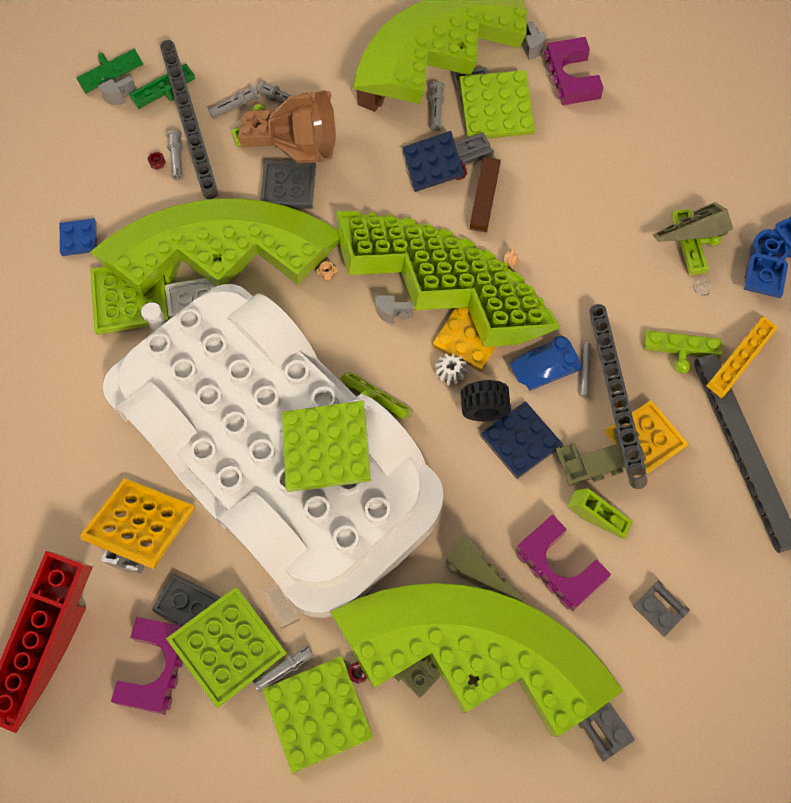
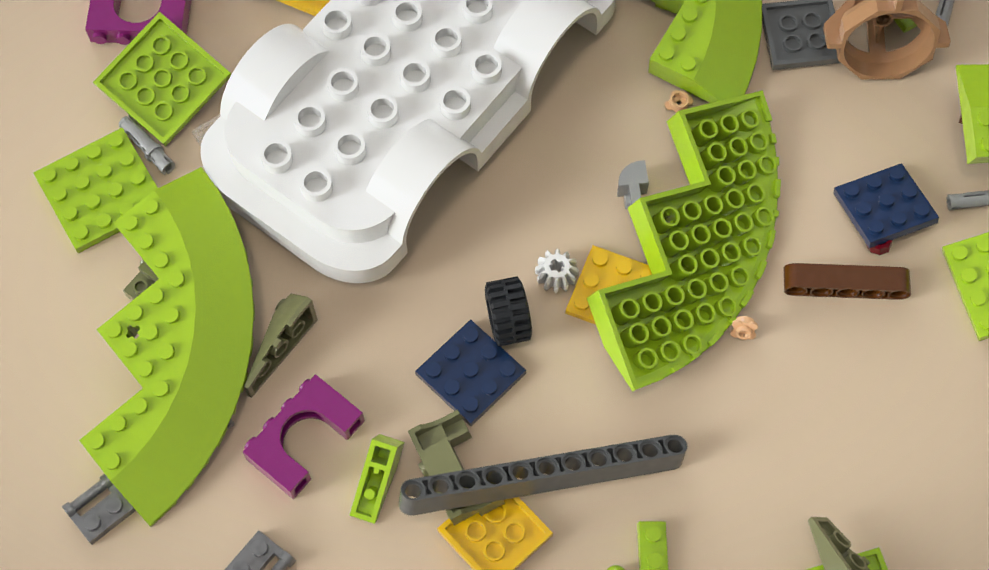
camera: 80 degrees right, 0 degrees up
dark grey tile [152,574,221,626] -> none
lime plate [282,400,371,492] -> none
lime plate [340,372,413,419] -> none
flat silver plate [455,133,494,165] -> none
blue slope [509,336,581,391] -> none
light grey bar [580,343,591,397] -> none

